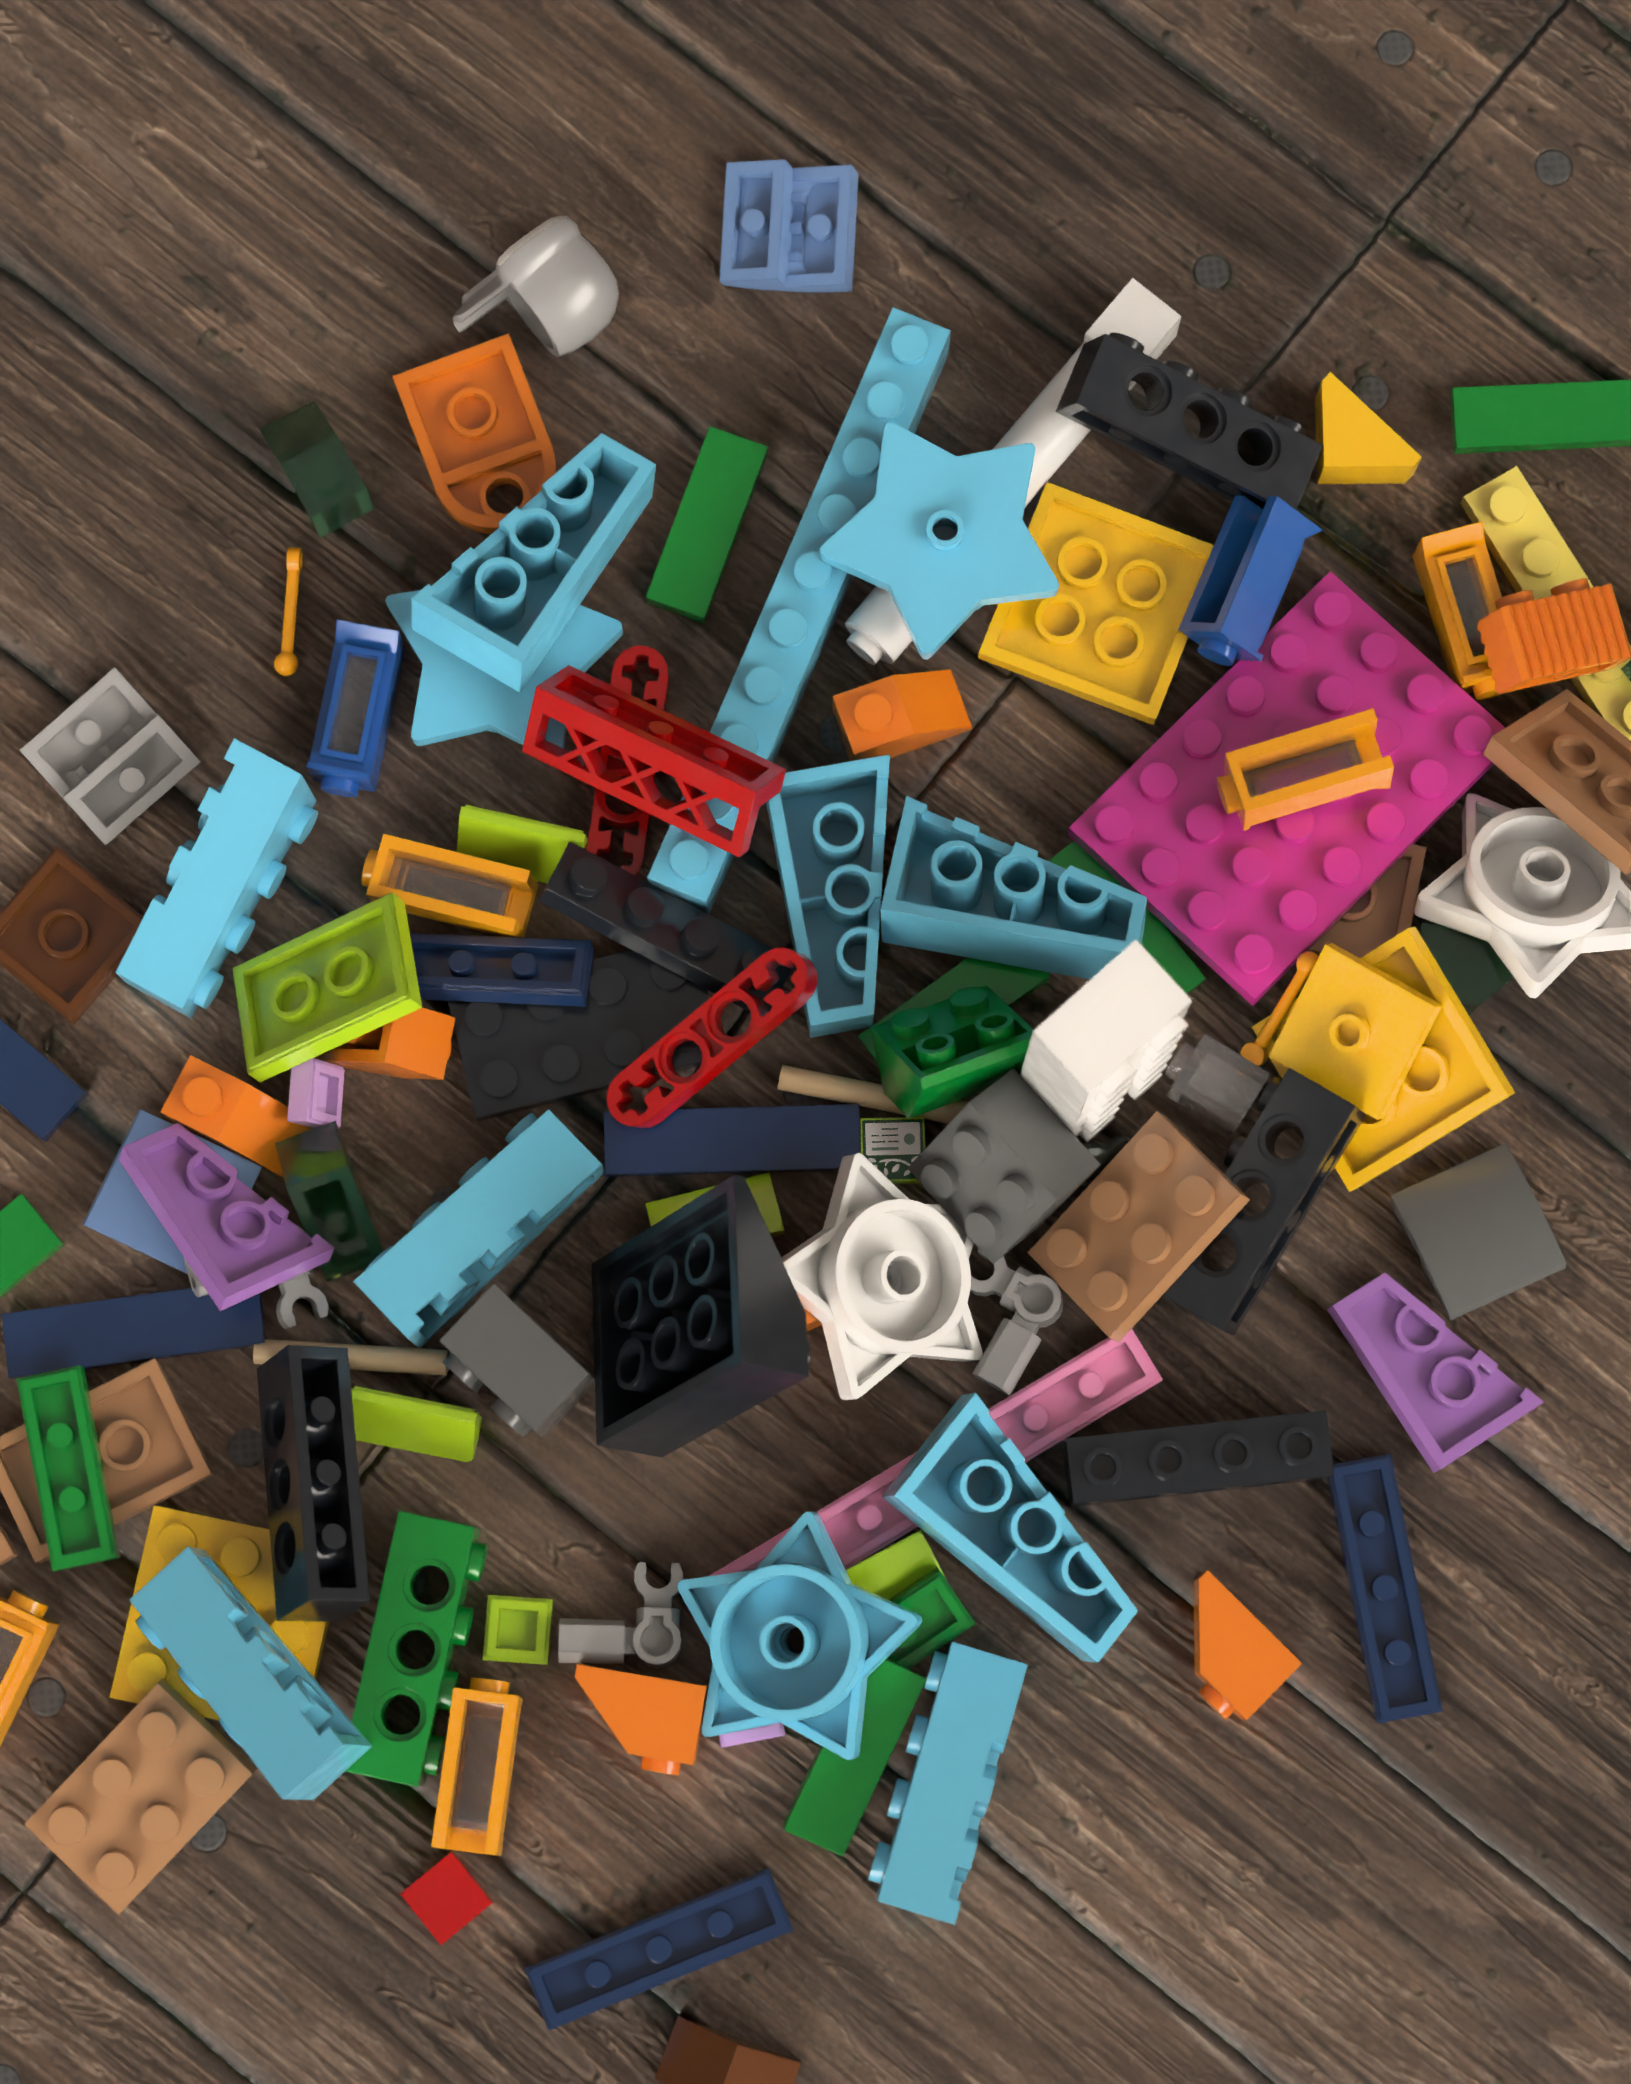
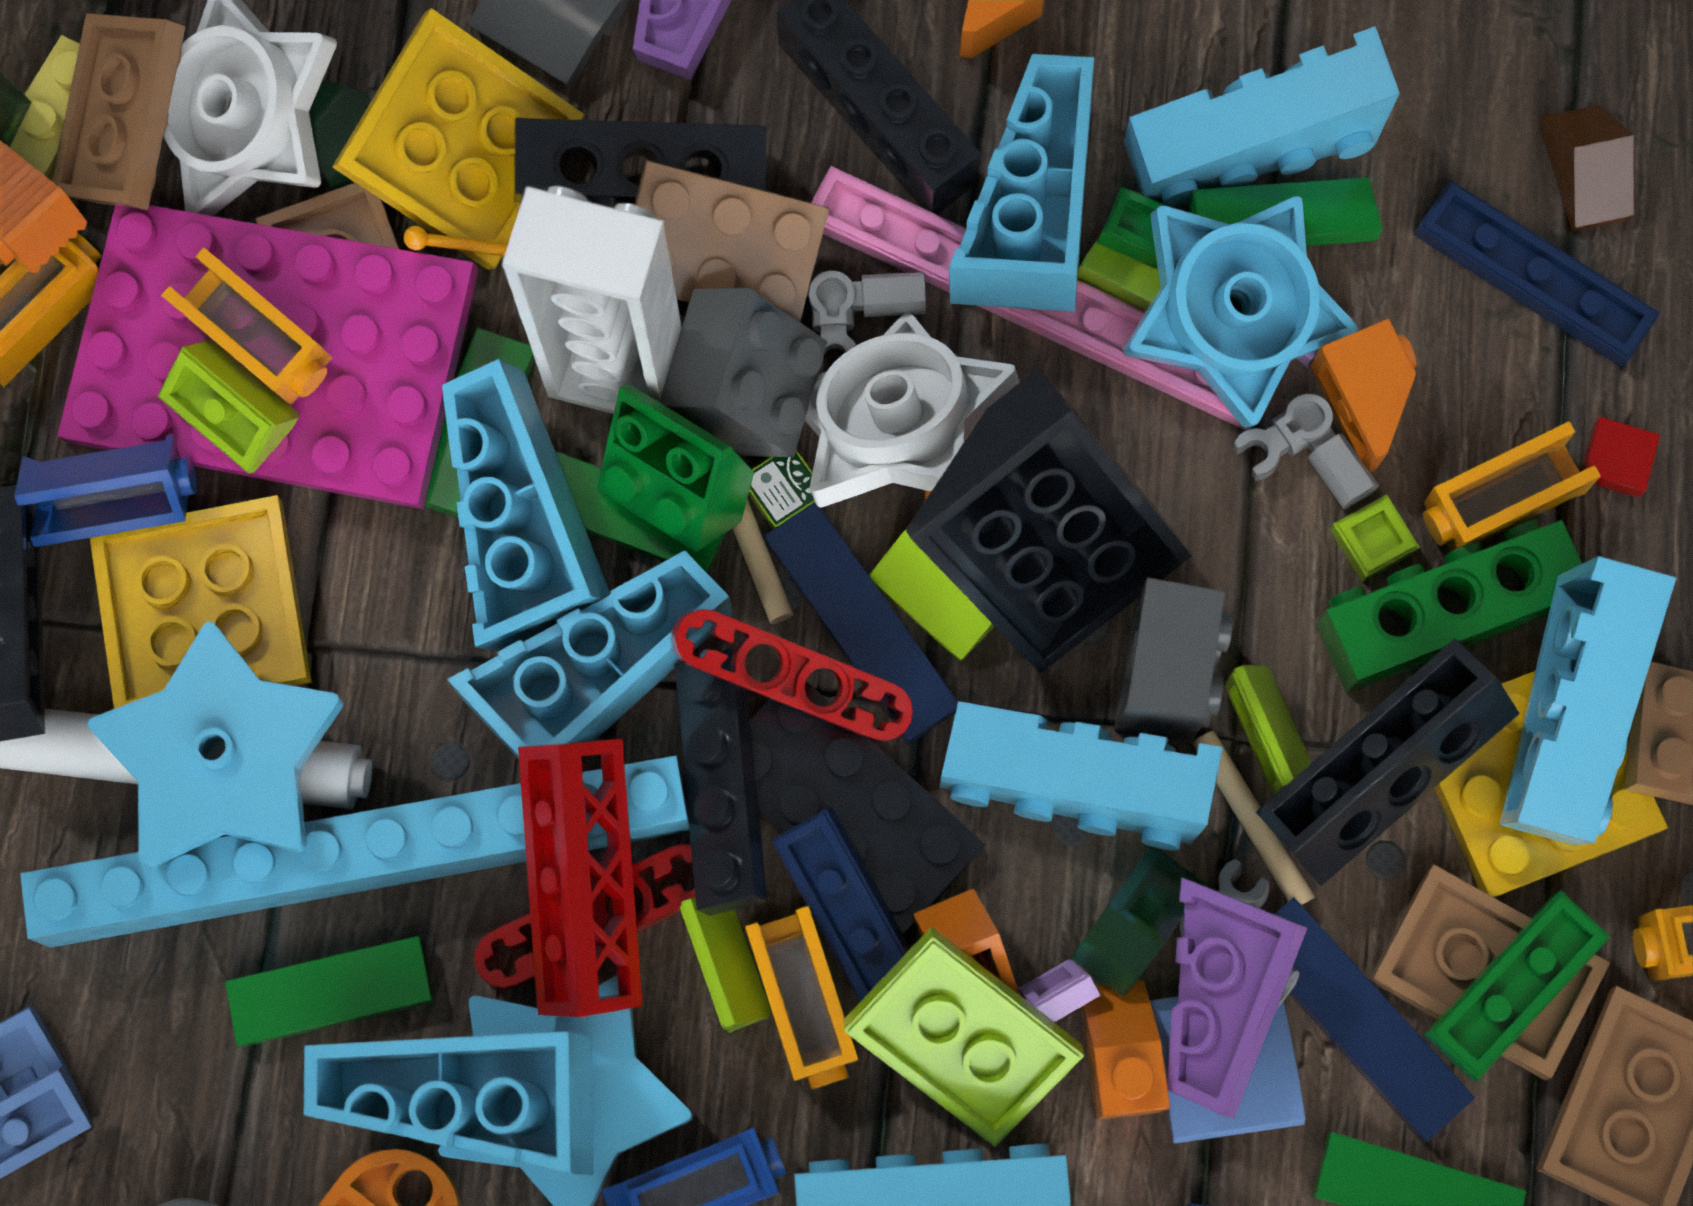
camera: 125 degrees left, 5 degrees down
orange slope [833,669,972,761] -> none
yellow plate [1268,943,1443,1120] -> none
none -> lime slope [157,340,300,474]

